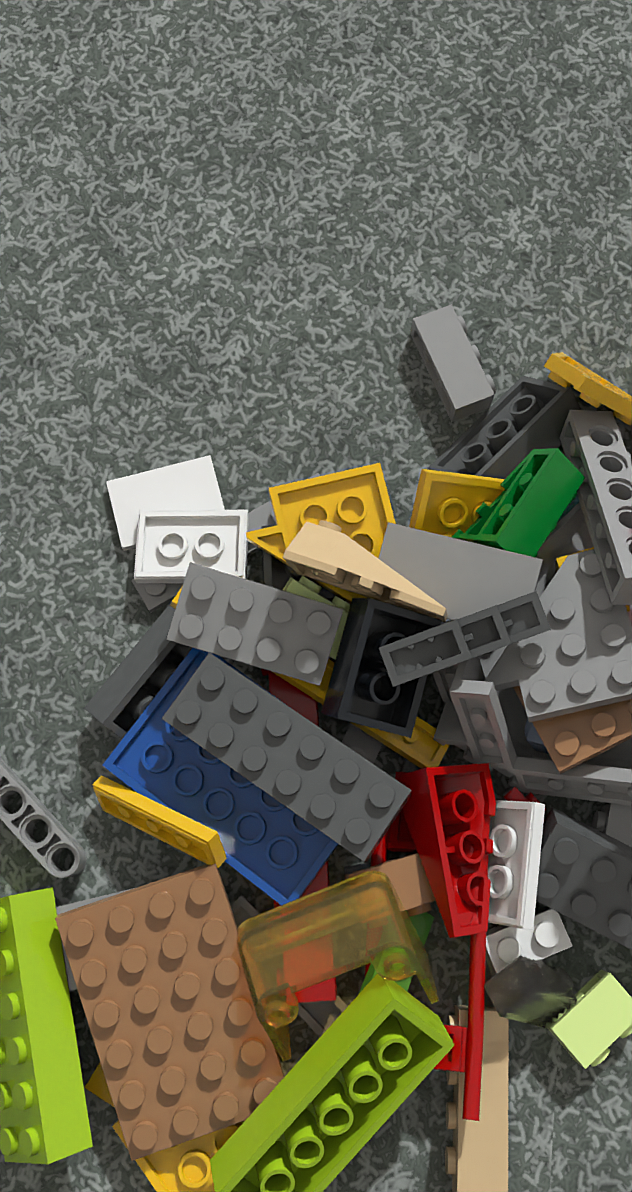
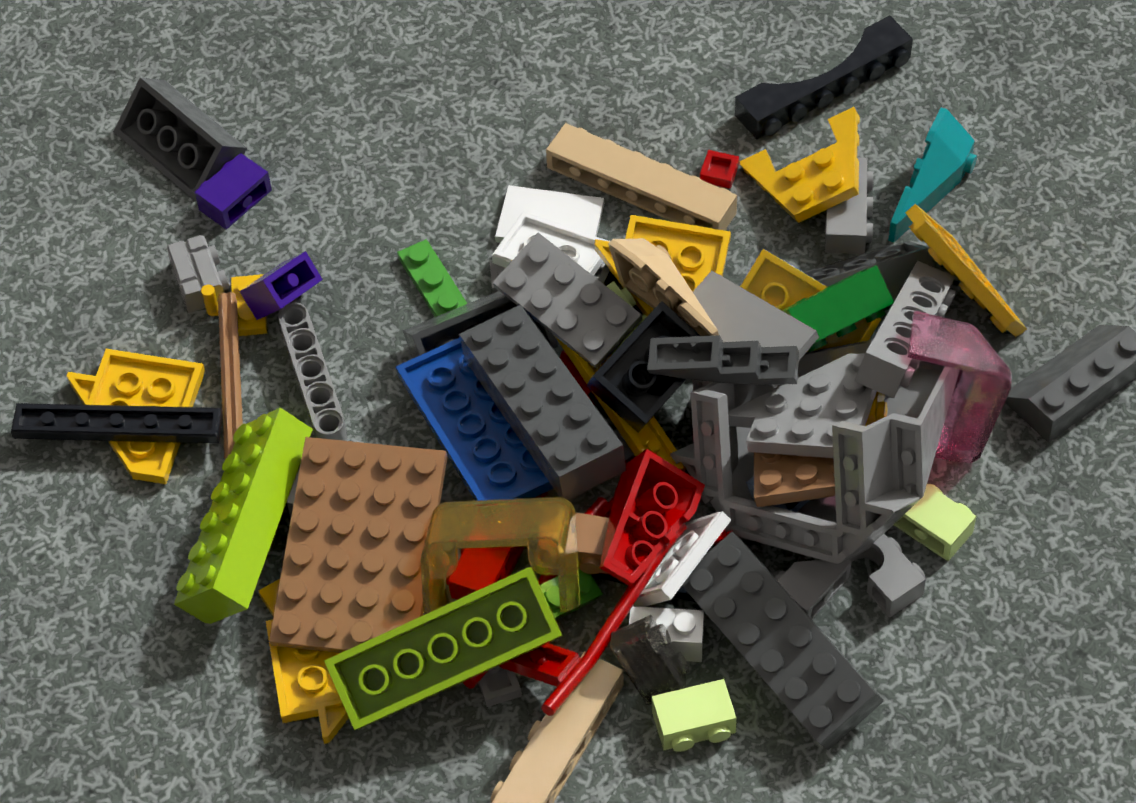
camera: 30 degrees right, 20 degrees down
yellow tile [92,775,227,868] -> none
none -> bright green plate [397,239,467,317]
none -> tan brick [546,123,737,231]
none -> red plate [700,150,740,189]
none -> black arch [735,15,913,140]
none -> yellow wing [739,107,860,223]
none -> teal wedge [888,107,977,243]

